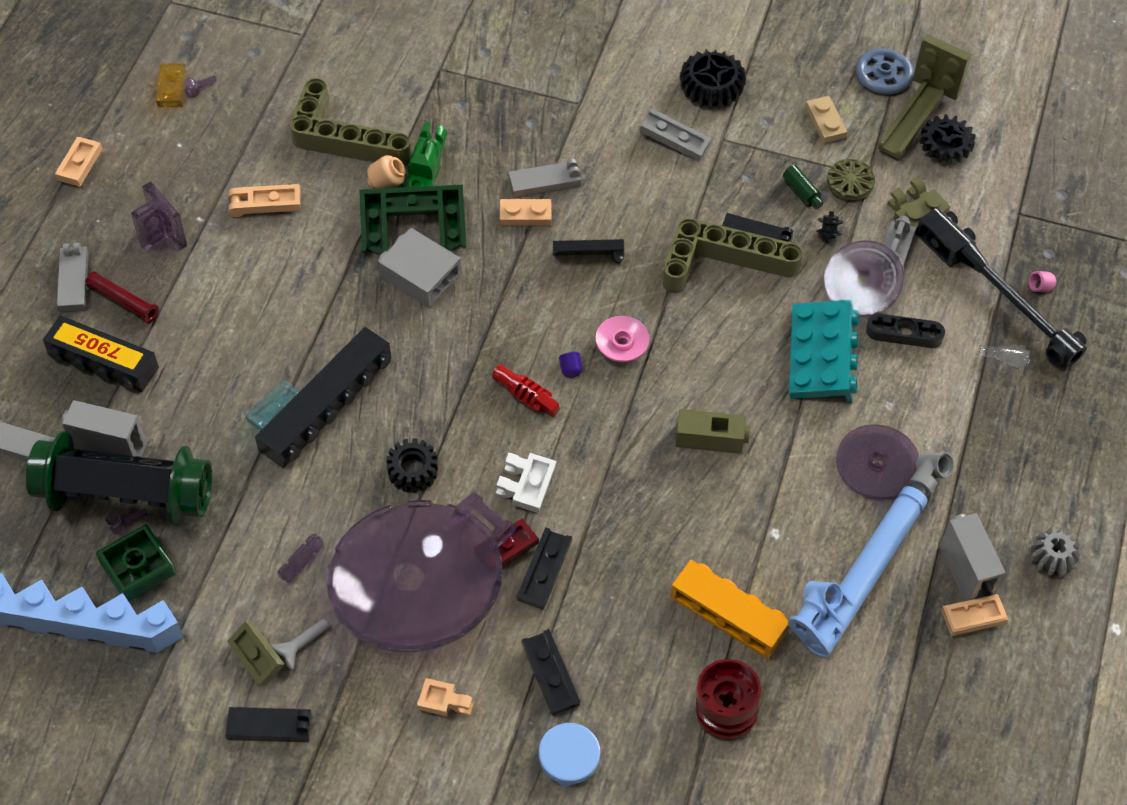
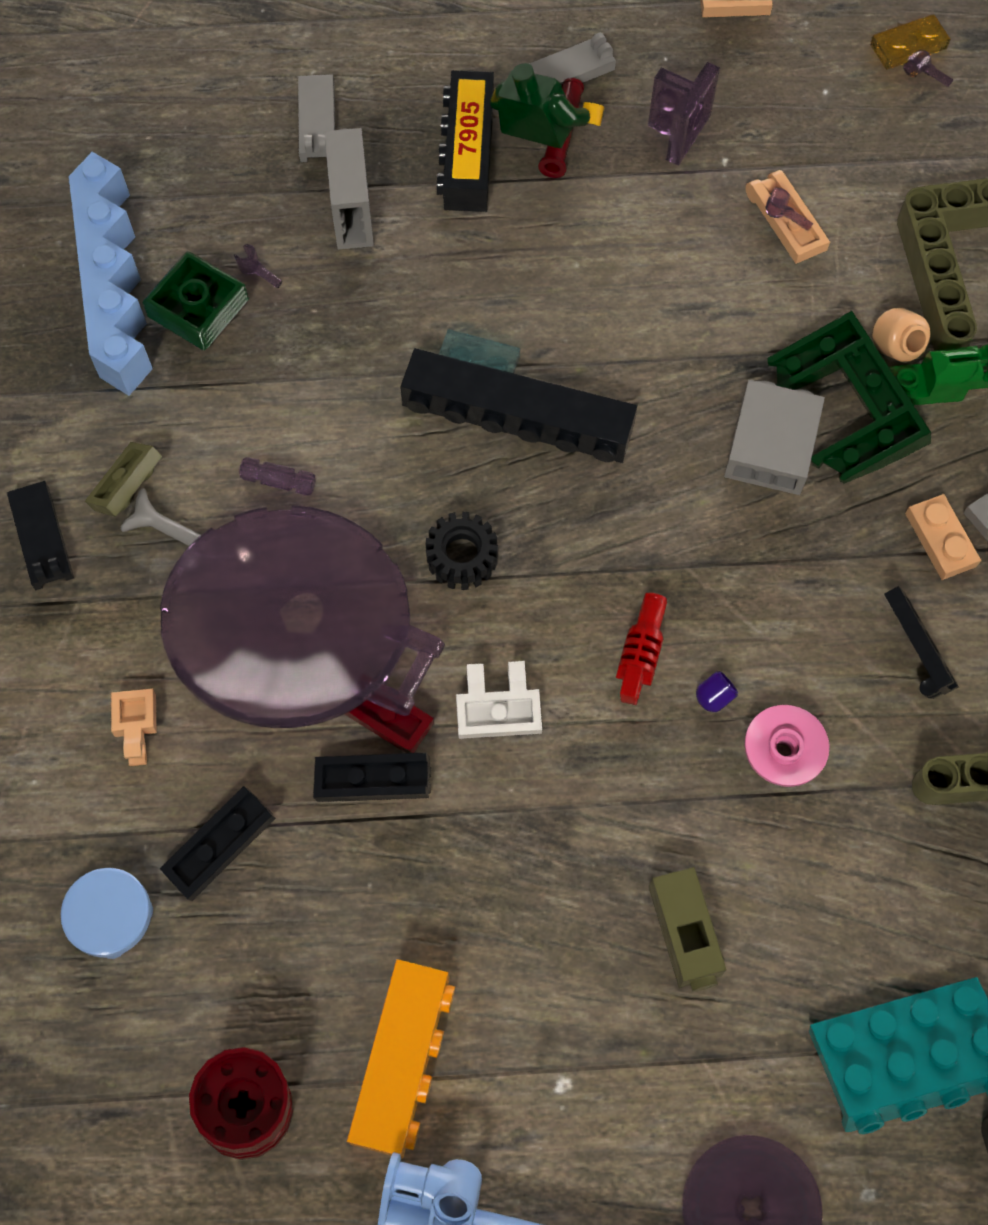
camera: 70 degrees right, 10 degrees up
brick [26,431,213,526] -> none
none -> dark green torso [490,63,604,149]
none -> hand [765,188,813,231]

